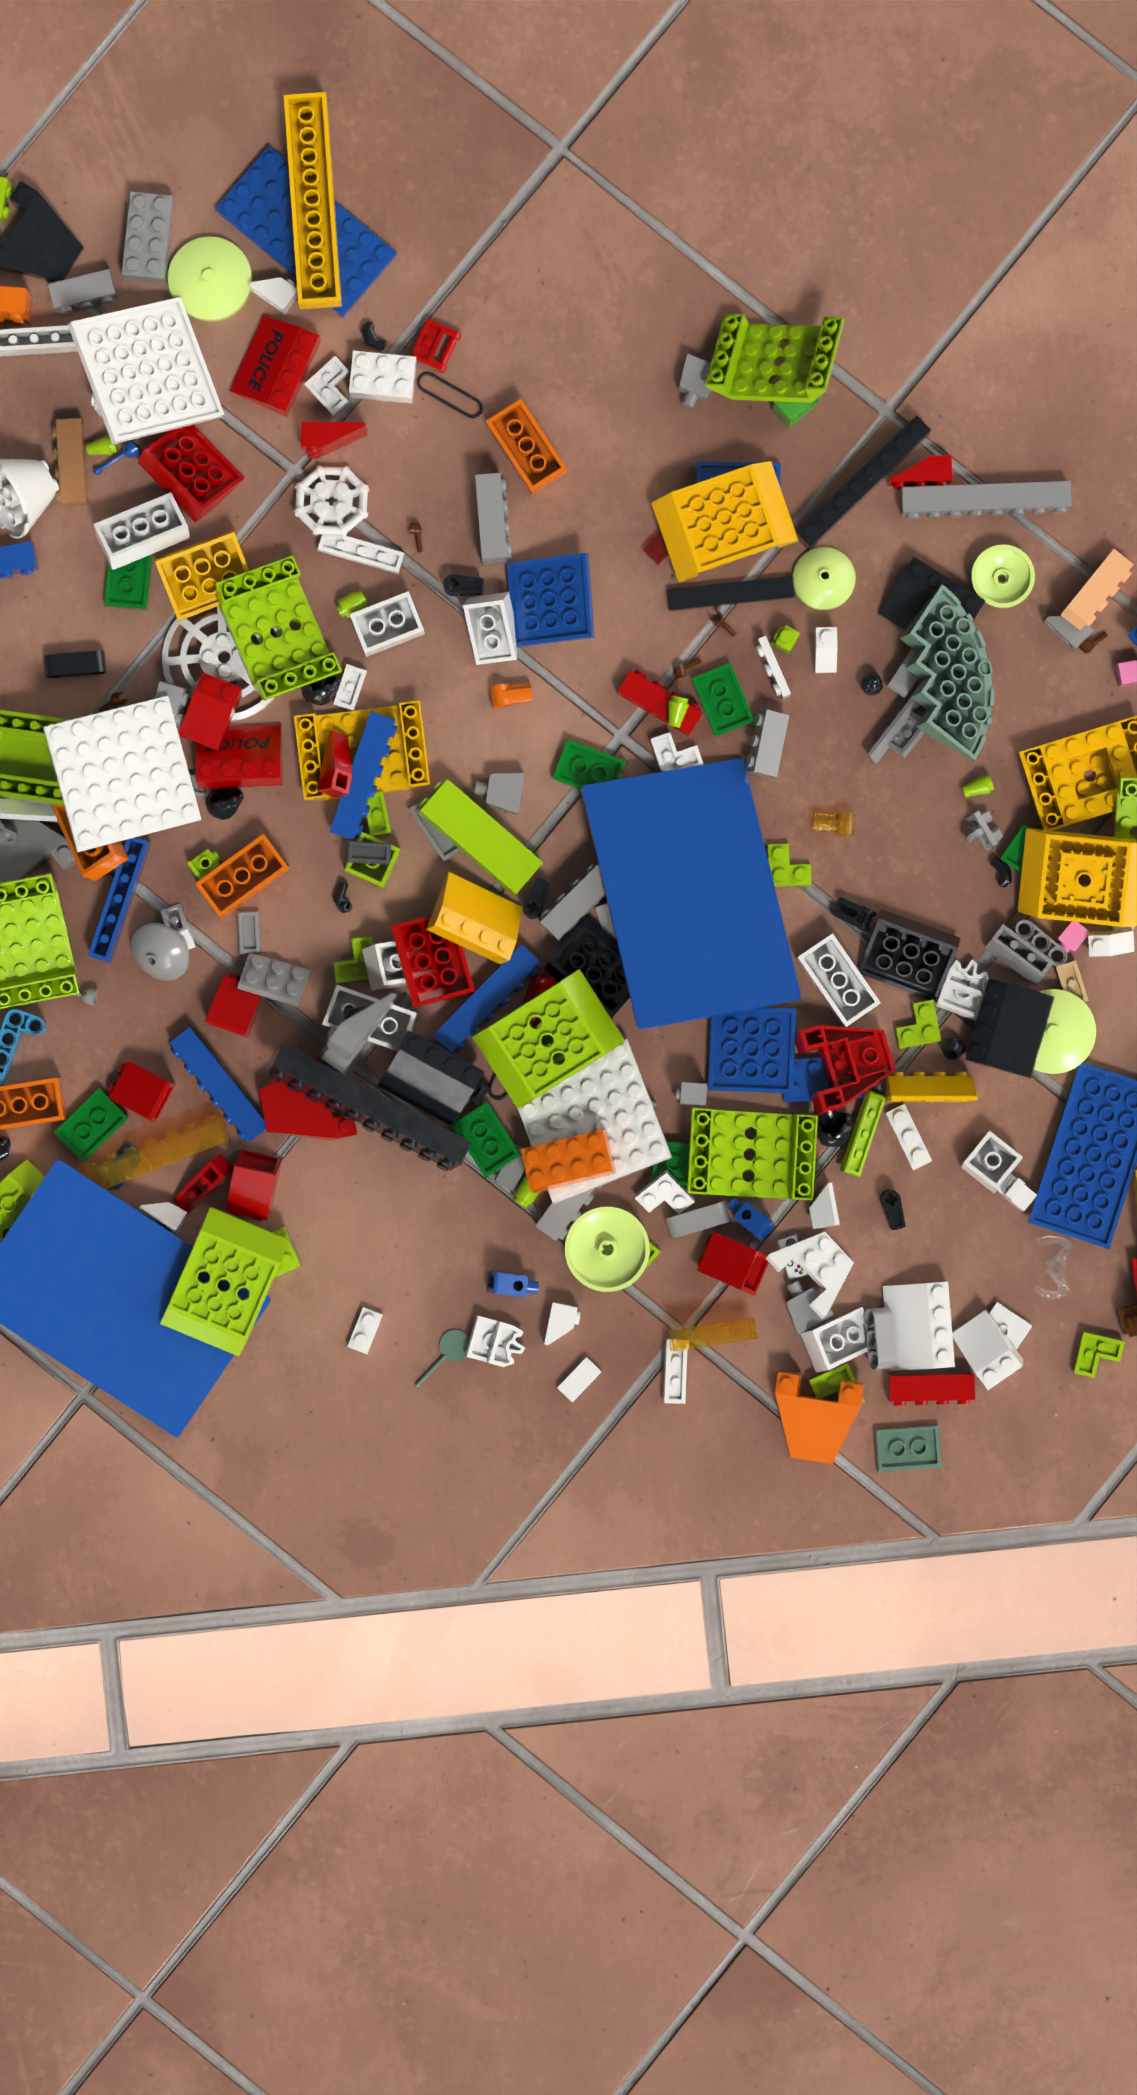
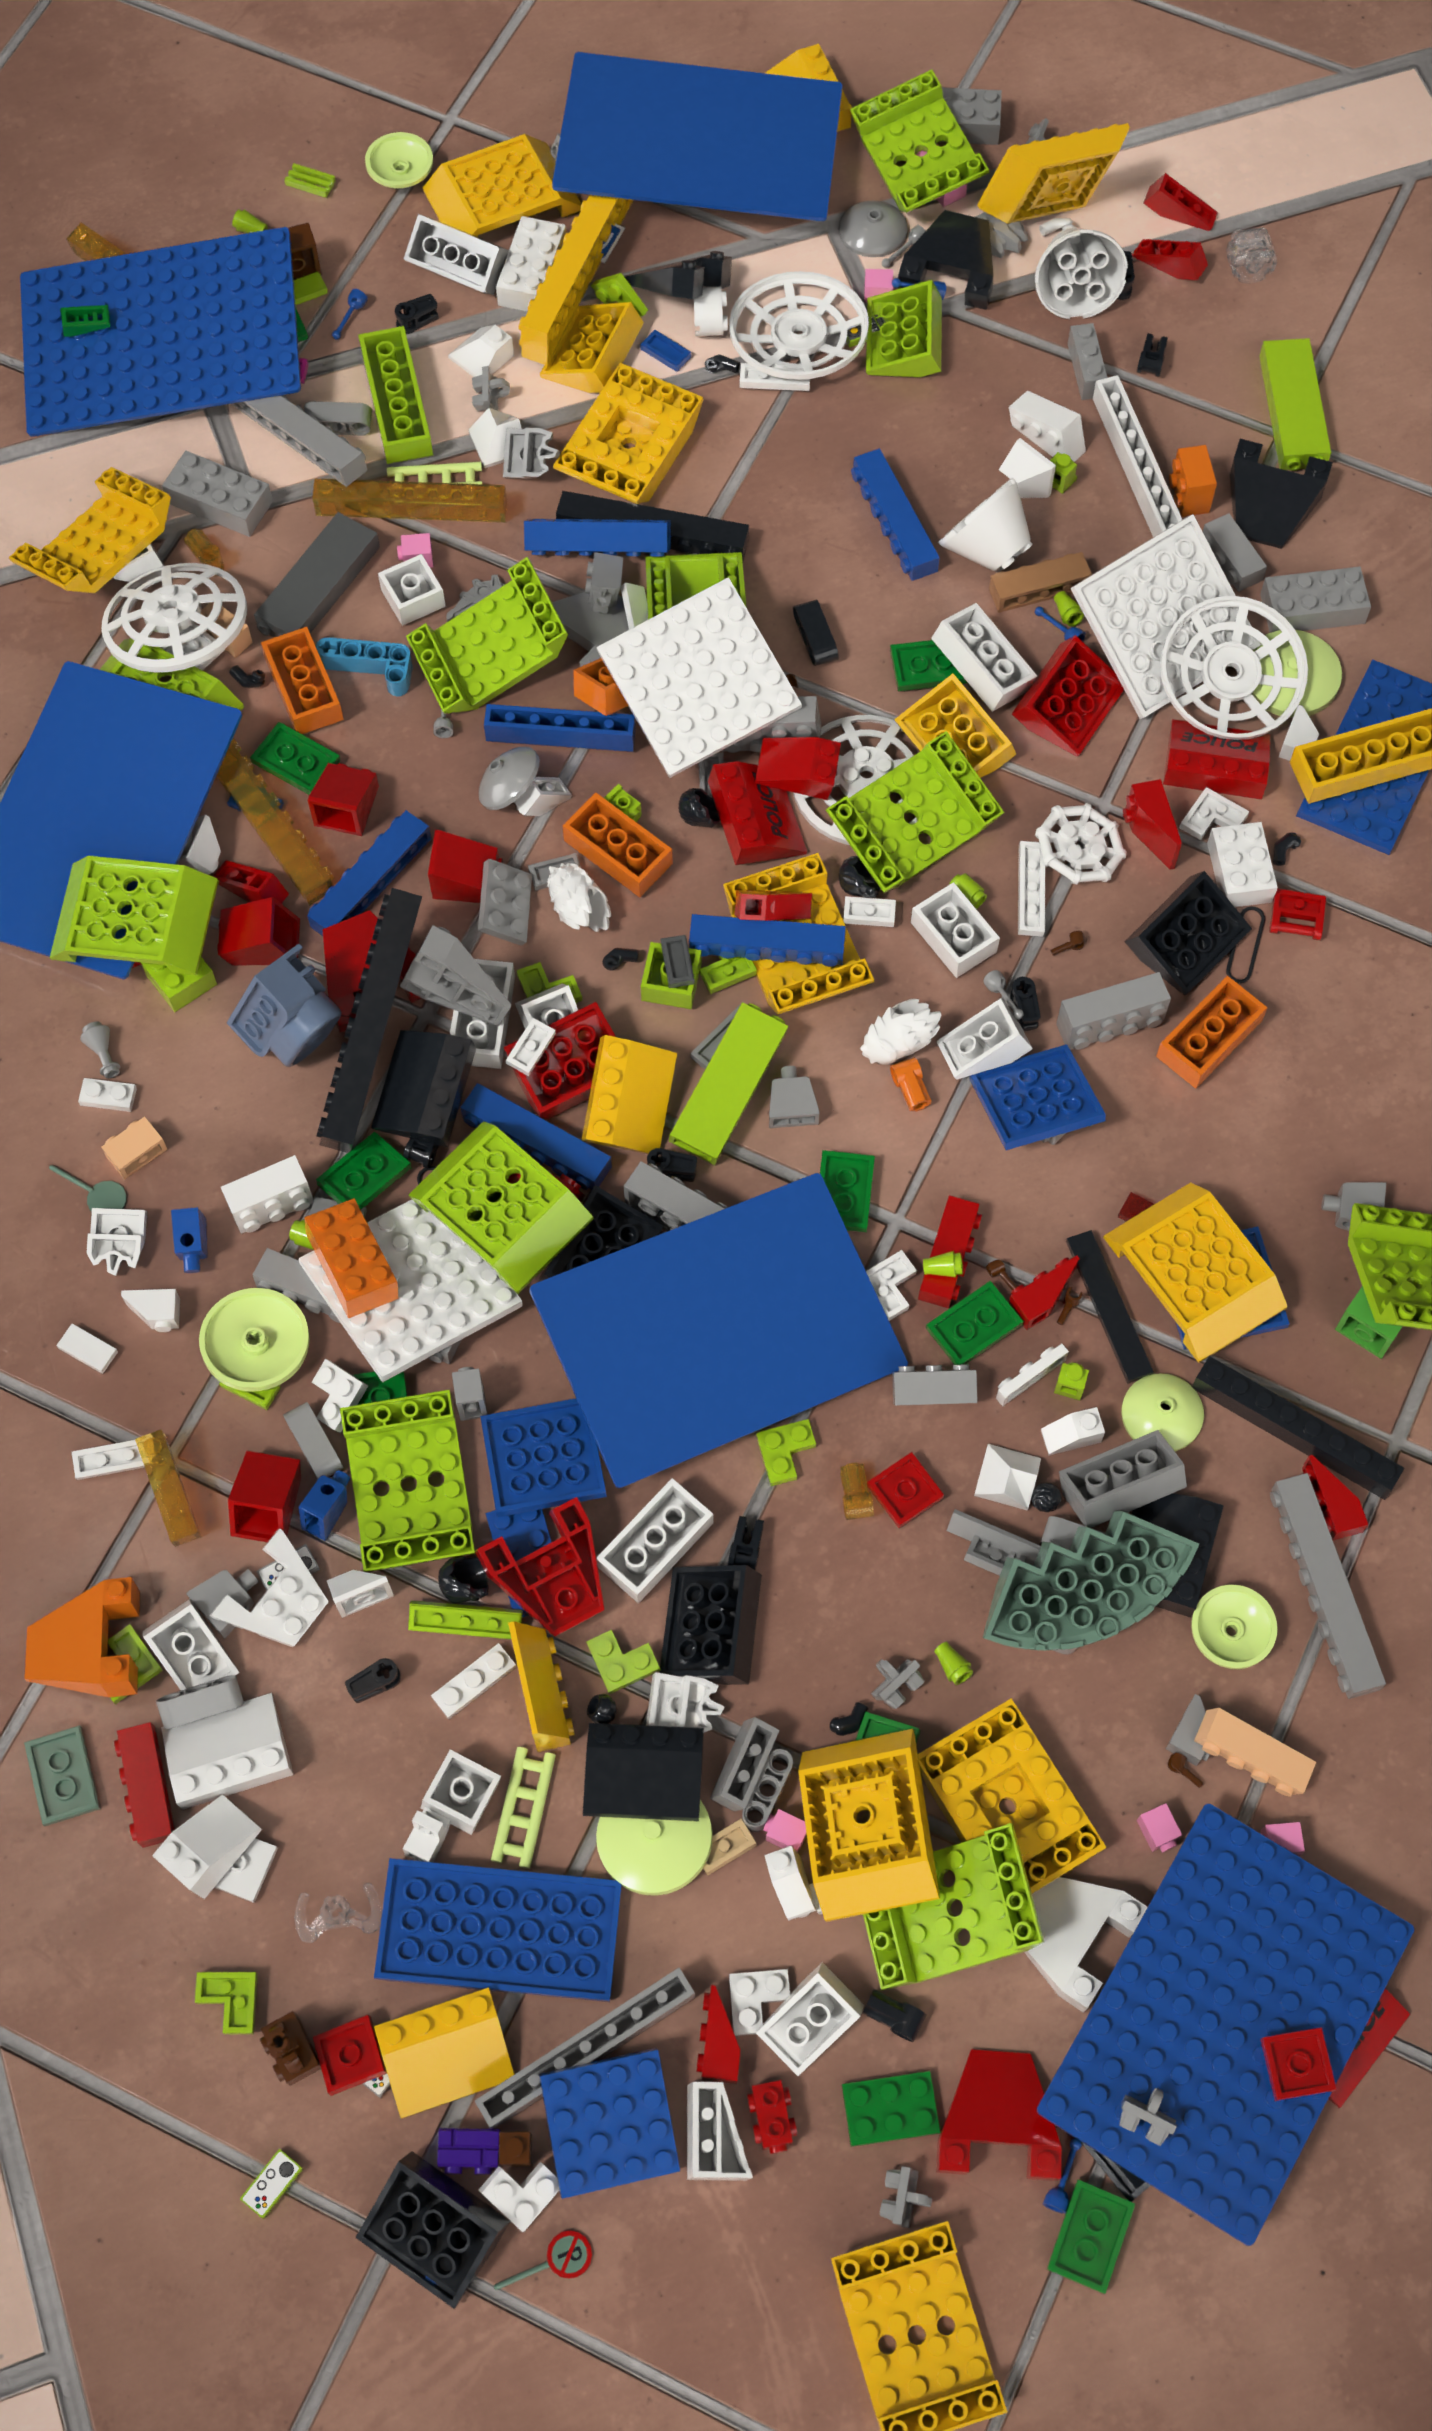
camera: 75 degrees right, 20 degrees down
none -> light grey piece [80,1022,120,1079]
none -> light nougat brick [101,1116,167,1180]
none -> white brick [221,1155,314,1234]
none -> sand blue brick [227,944,342,1067]
none -> yellowish green bar [491,1747,556,1869]
none -> white plate [506,1018,556,1076]
none -> white head [547,863,611,932]
none -> white head [860,999,942,1065]
none -> red plate [867,1452,944,1528]
none -> white slope [974,1444,1041,1511]
none -> light grey hinge [983,970,1023,1019]
none -> red slope [1009,1255,1079,1330]
none -> light grey brick [1059,1430,1187,1528]
none -> black slope [1124,871,1252,995]
none -> white dish [1160,596,1308,740]

